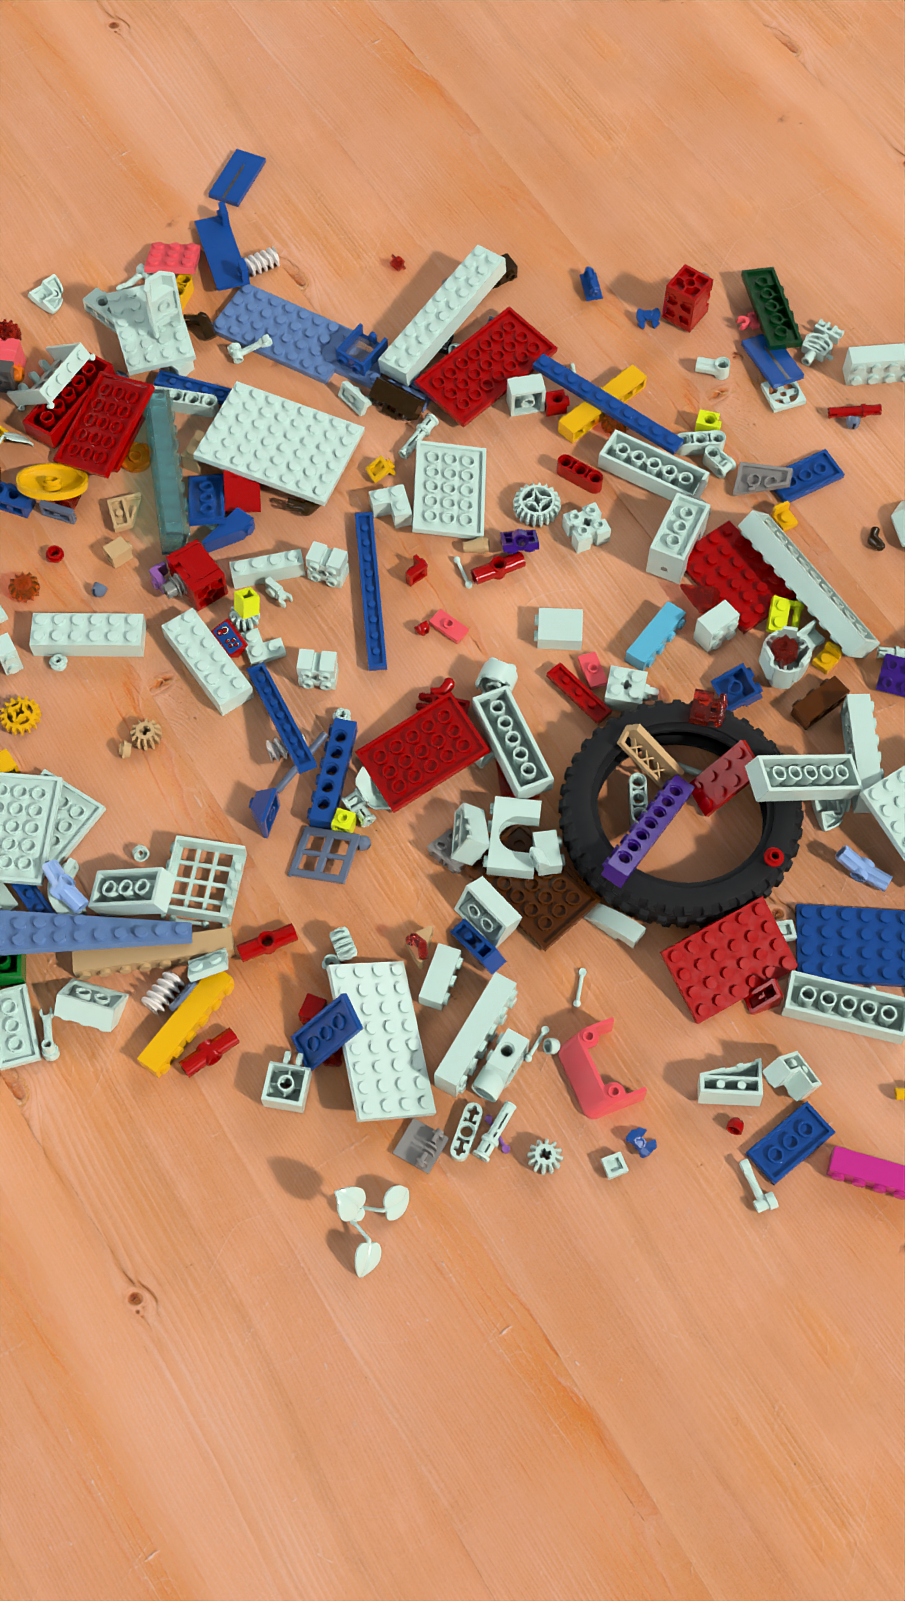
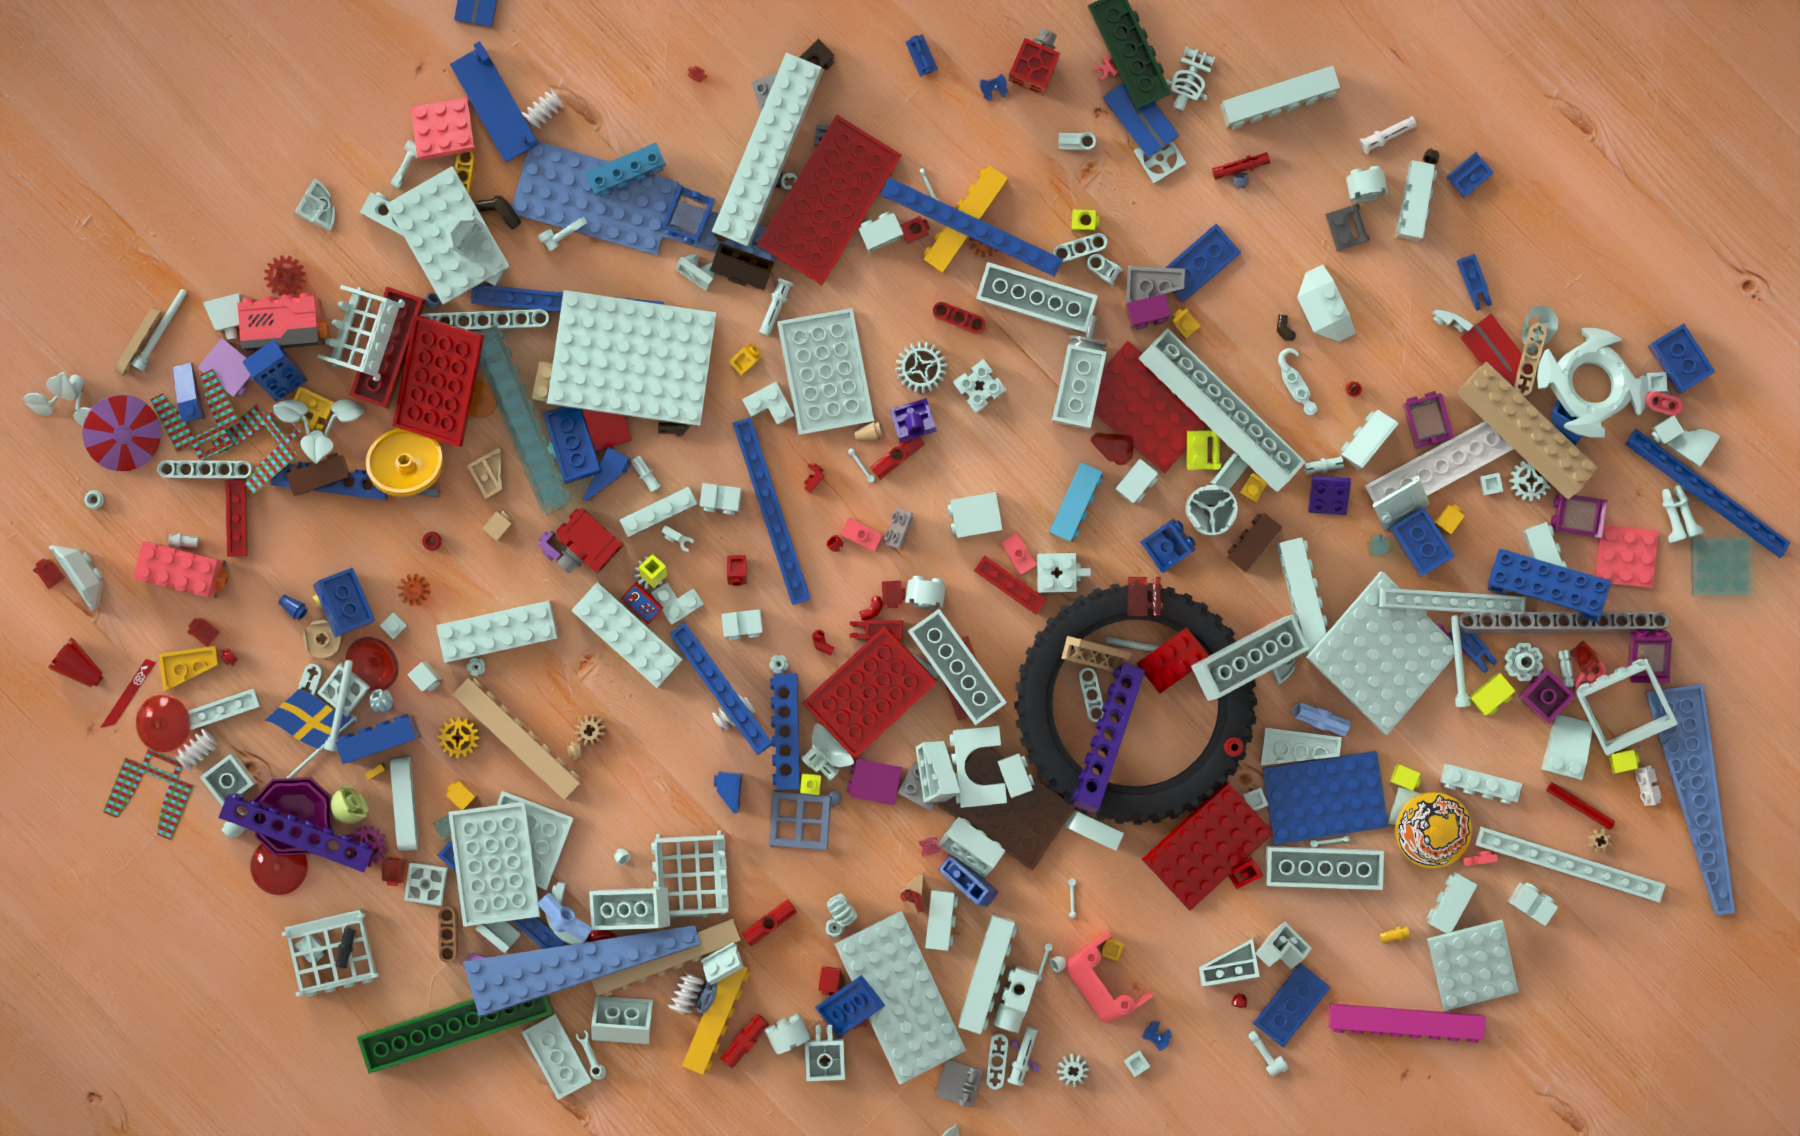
camera: 15 degrees left, 25 degrees up
sand blue hinge [92,582,108,597] -> none
sand blue bar [275,731,328,794] -> none
light aqua slope [529,847,551,872] -> none
clear red brick [771,634,799,668] -> none
none -> tan brick [452,678,582,800]
none -> dark azure brick [585,142,666,197]
none -> light aqua axle [631,456,661,493]
none -> red bracket [727,555,747,586]
none -> light aqua brick [765,1013,810,1054]
none -> red arm [812,629,835,656]
none -> magenta brick [847,758,902,805]
none -> clear red brick [882,581,906,608]
none -> light grey hinge [884,508,913,549]
none -> clear pink wheel [918,837,940,856]
none -> yellow tile [1100,938,1125,962]
none -> magenta brick [1125,293,1170,330]
none -> light aqua wing [1260,727,1342,766]
none -> light aqua piece [1278,348,1317,415]

